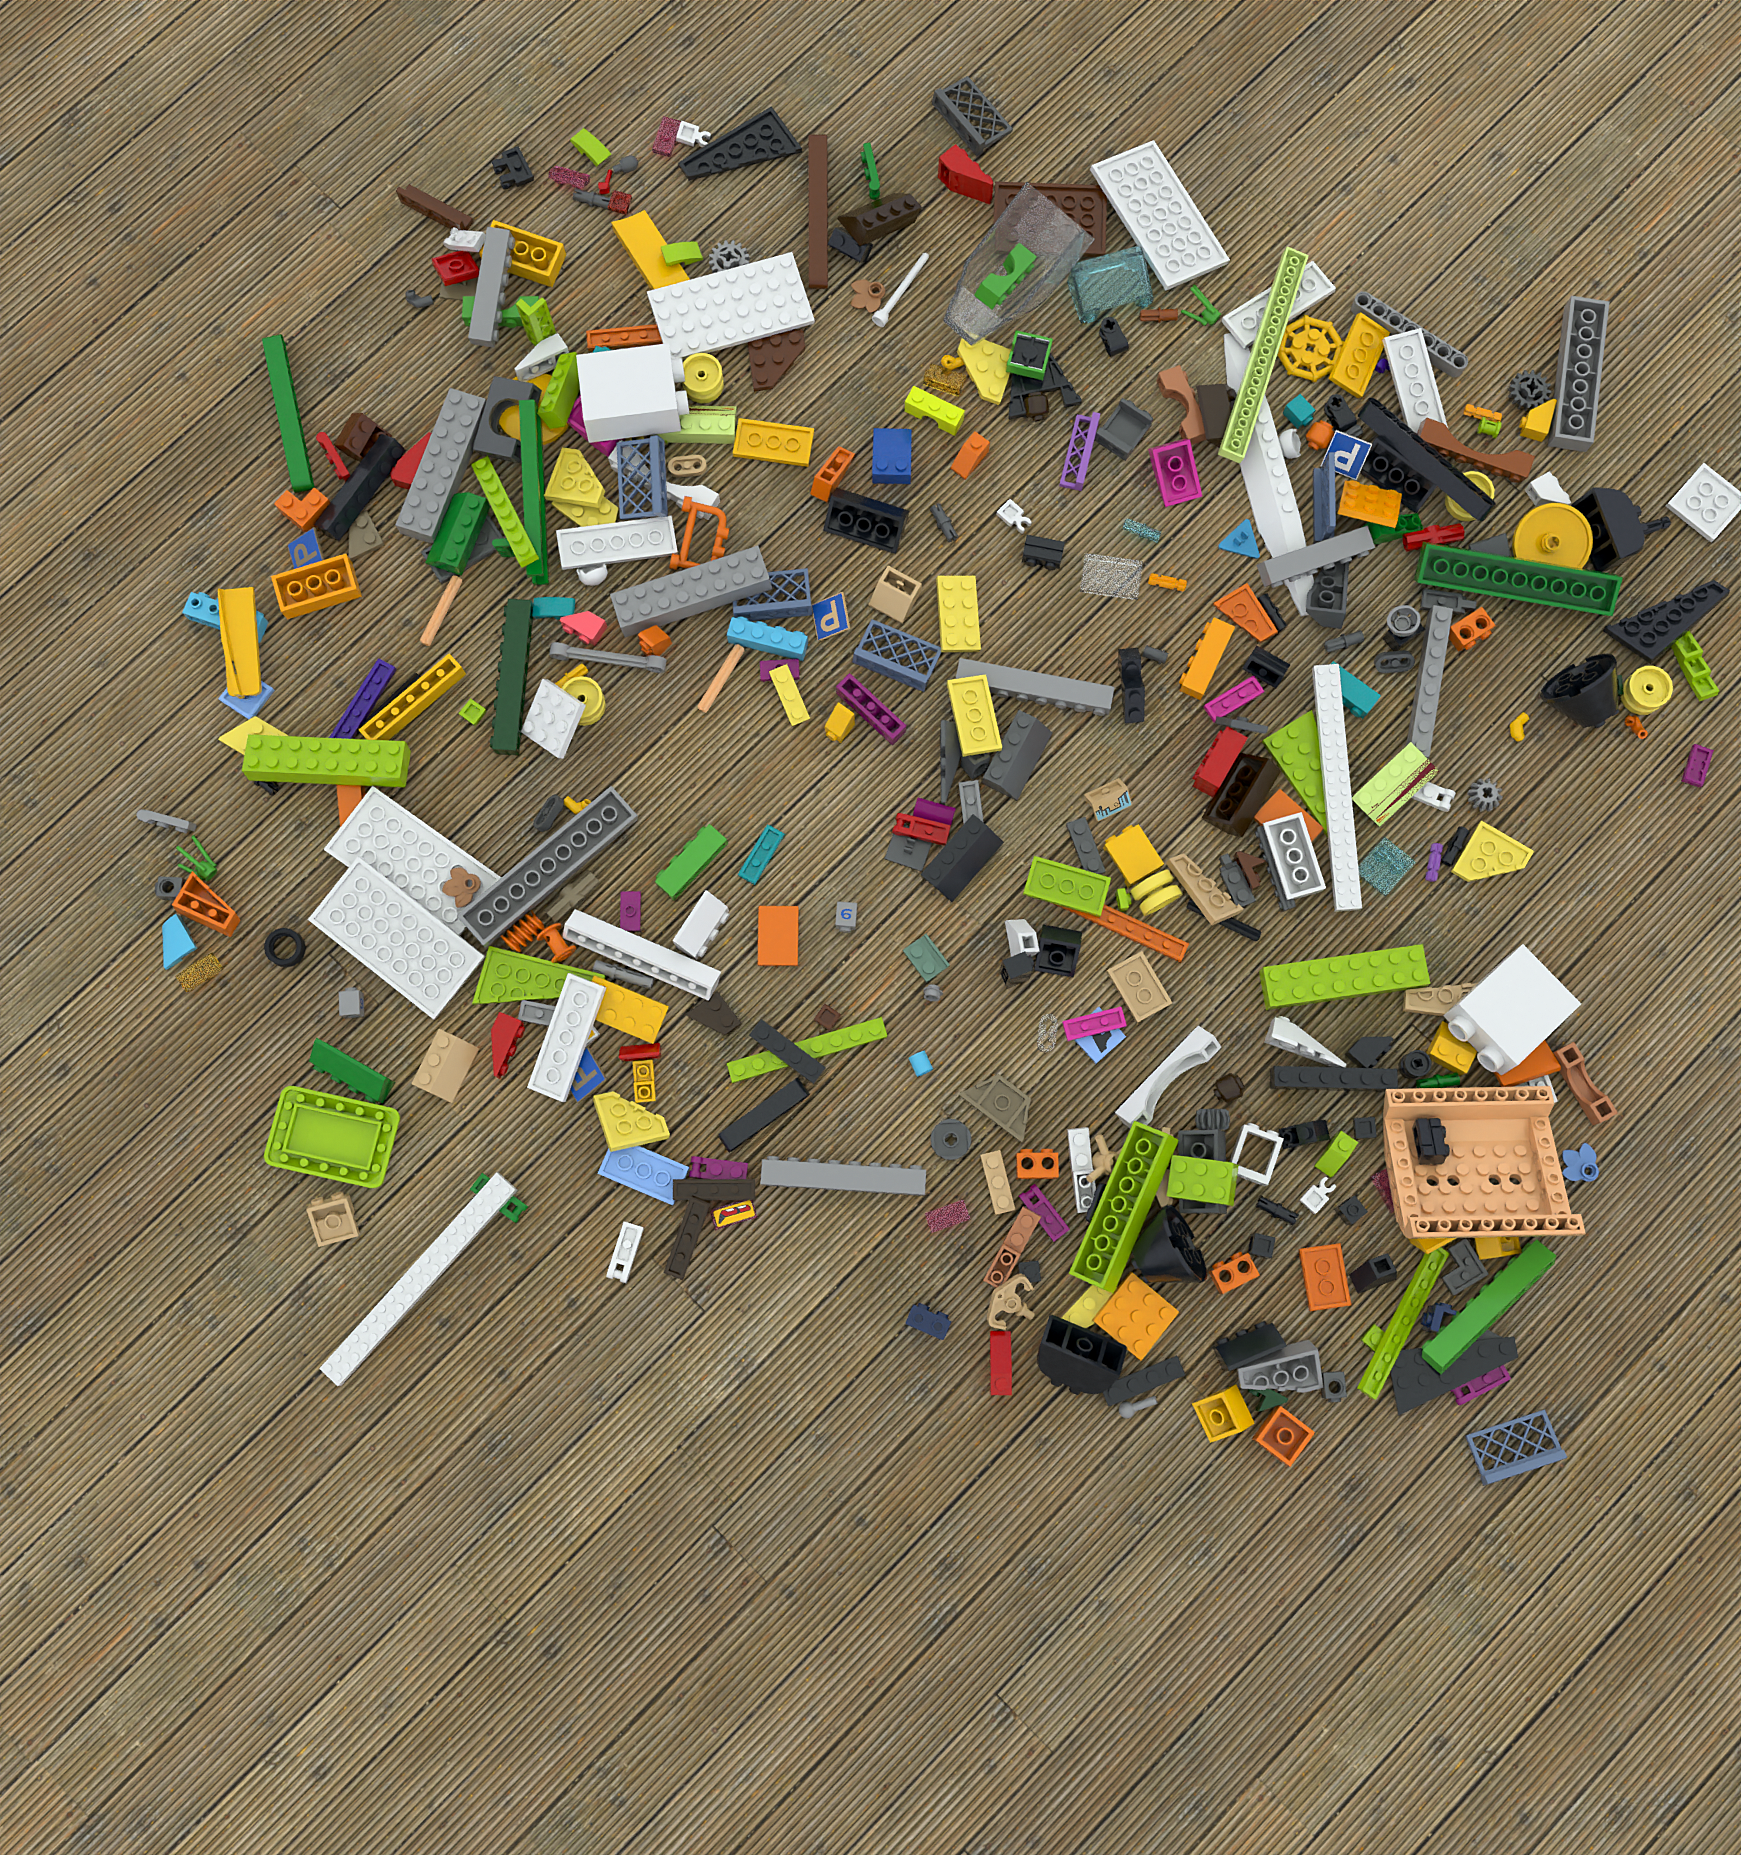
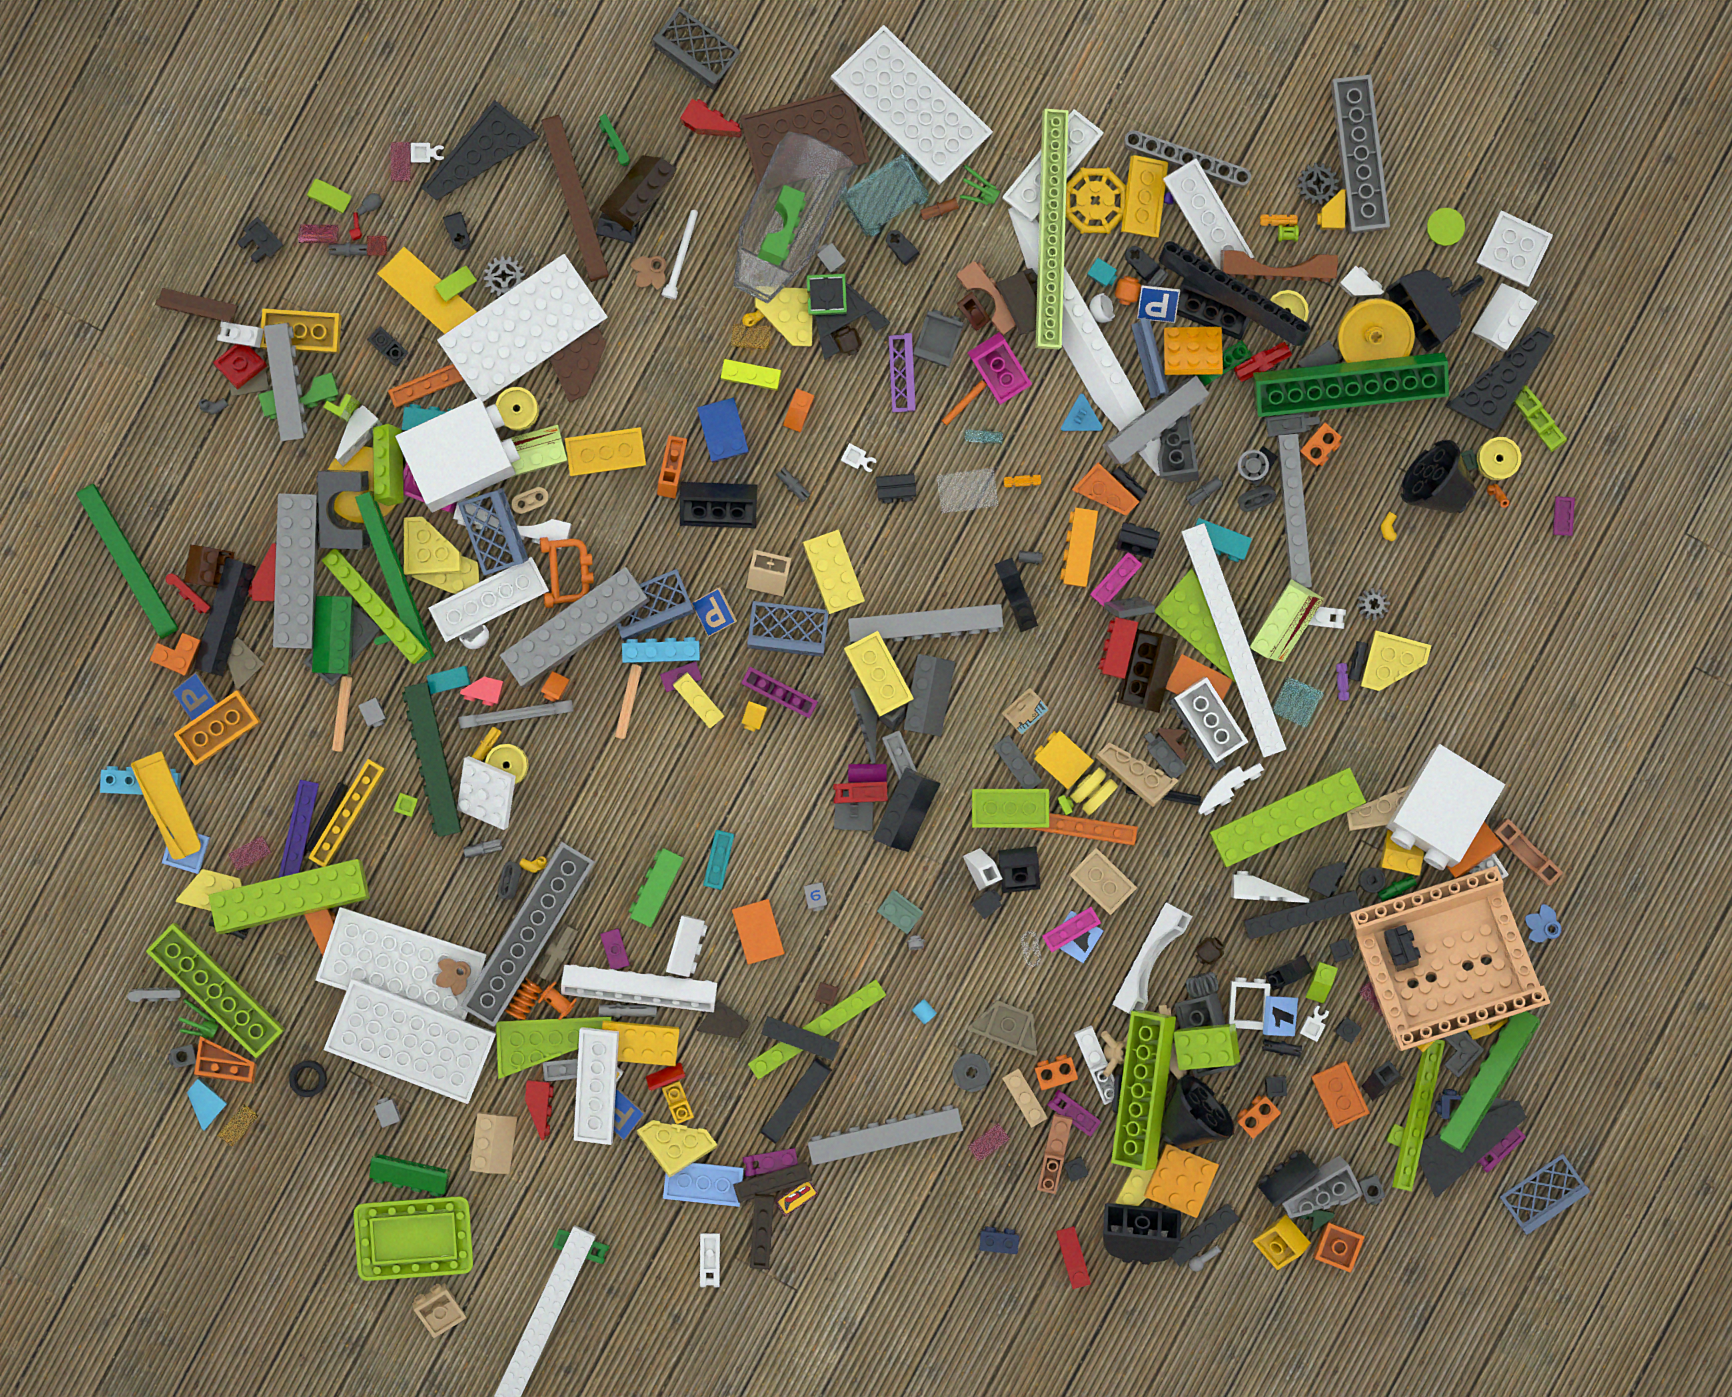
camera: 20 degrees left, 10 degrees up
tan piece [987,1274,1035,1330] -> none
none -> lime brick [146,923,286,1059]
none -> clear pink plate [228,836,272,871]
none -> light grey brick [358,697,387,728]
none -> black slope [367,326,409,366]
none -> black piece [443,211,470,250]
none -> flat silver axle [463,839,503,859]
none -> light grey brick [817,243,846,274]
none -> orange bar [941,380,987,426]
none -> reddish brown slope [957,292,991,331]
none -> white slope [1197,763,1264,816]
none -> light blue tile [1263,996,1298,1036]
none -> lime tile [1427,208,1465,246]
none -> white slope [1471,283,1537,352]

